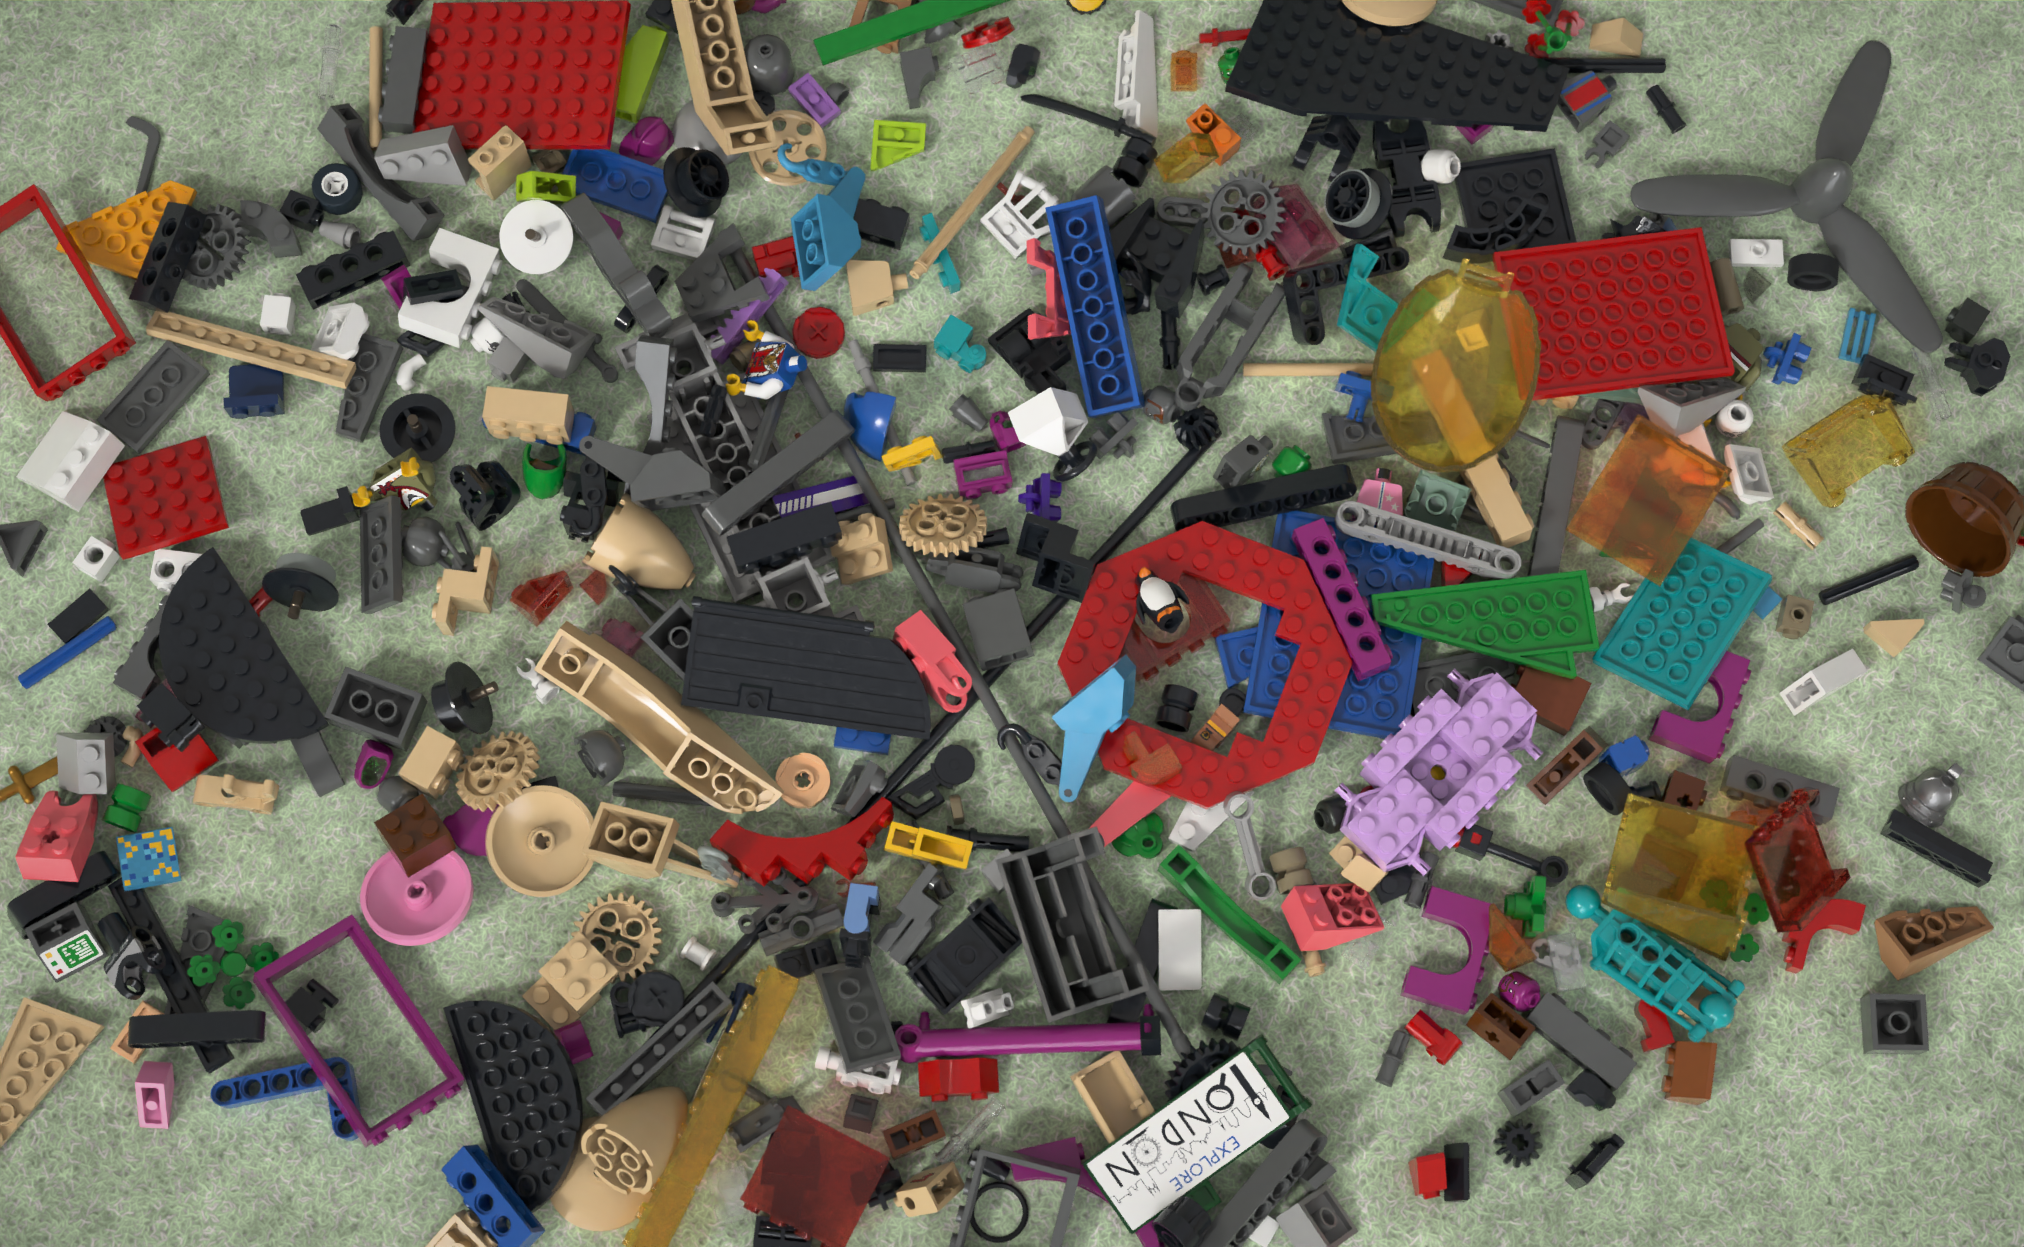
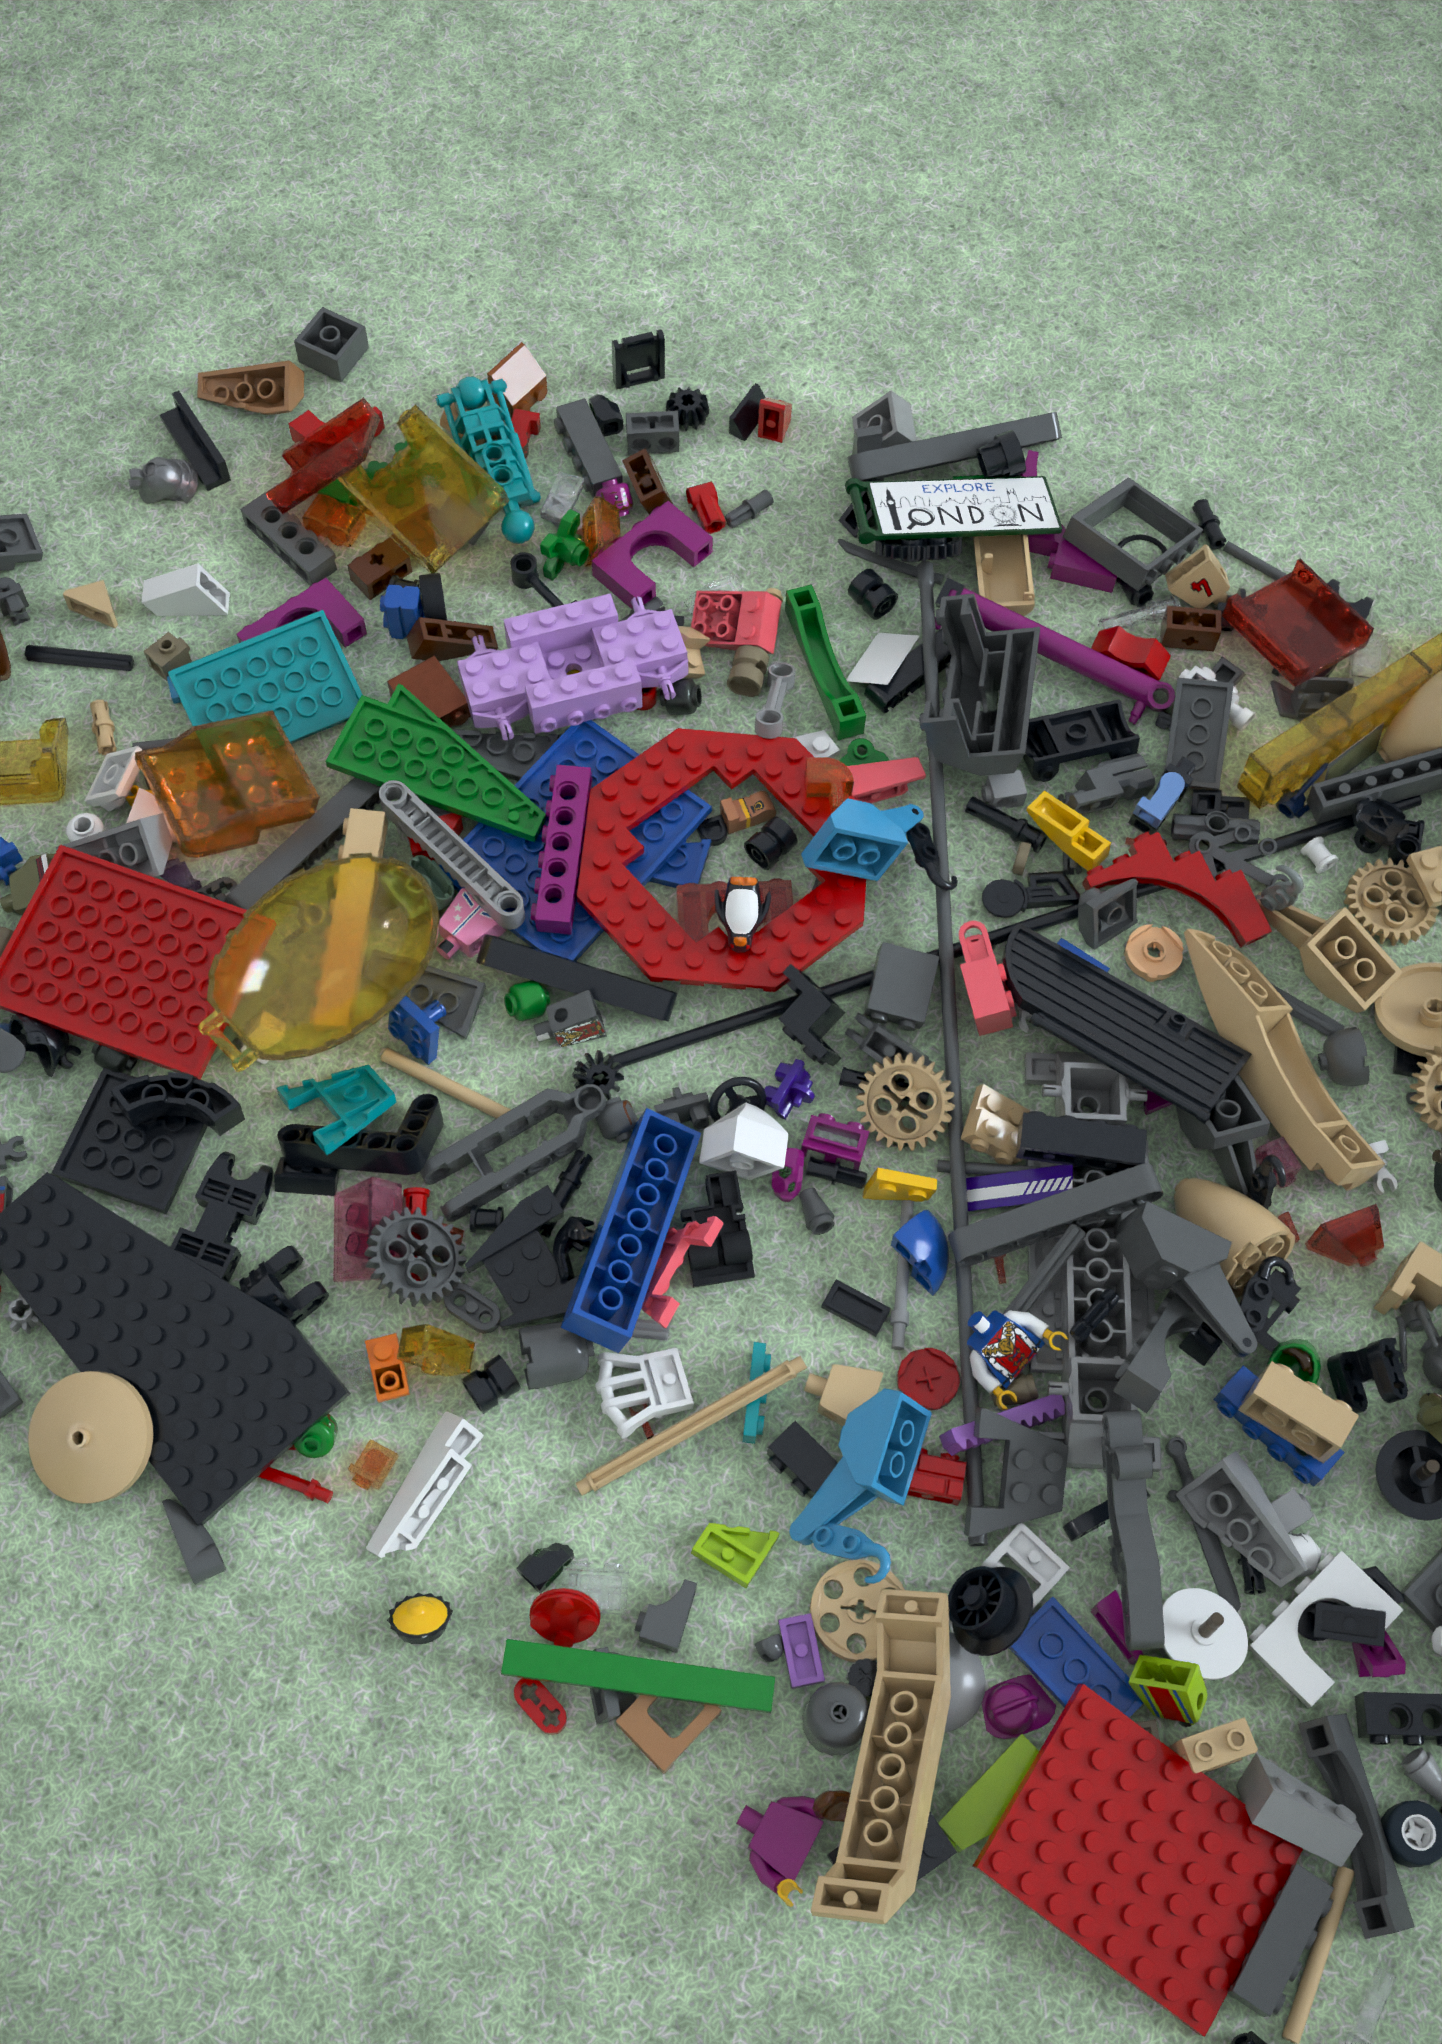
camera: 150 degrees left, 10 degrees down
white arm [396,353,426,391] -> none
teal brick [934,315,986,373] -> none
white hips [961,988,1014,1028] -> none
black sword [1021,94,1156,146] -> none
black piece [1324,168,1393,240] -> none
white head [1420,149,1461,184] -> none
white piece [1589,583,1634,612] -> none

